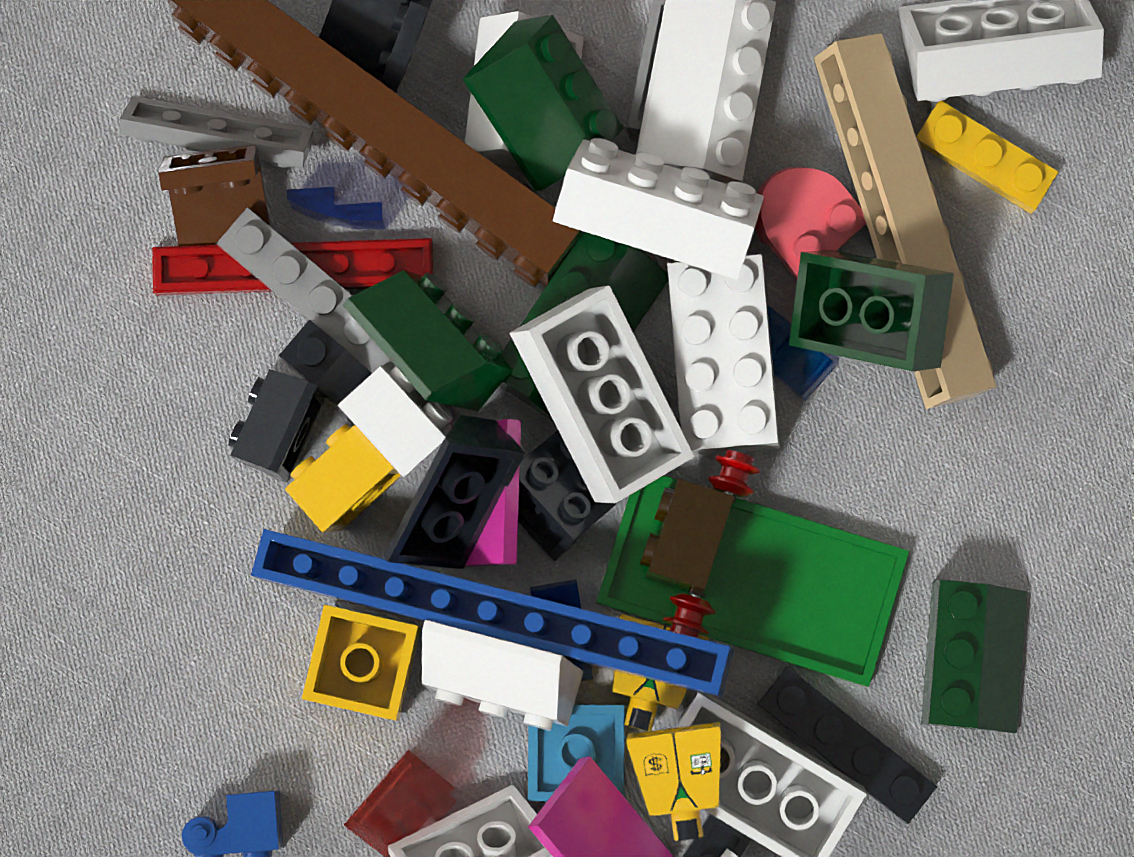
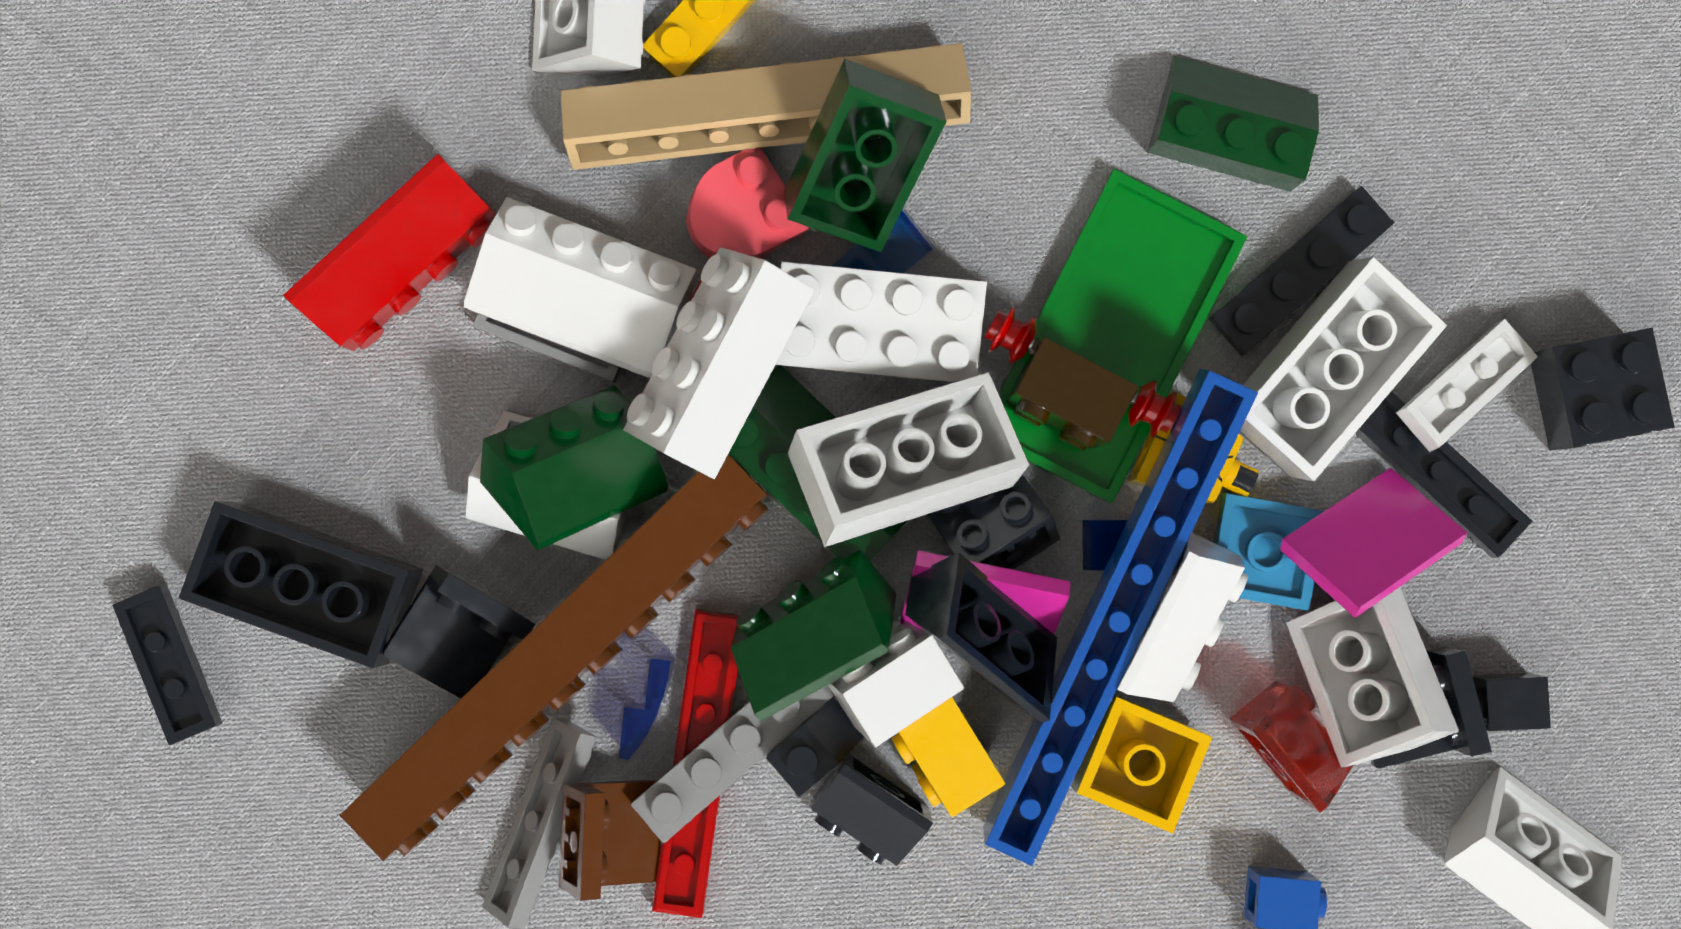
camera: 80 degrees left, 5 degrees up
yellow torso [626,721,721,841] -> none

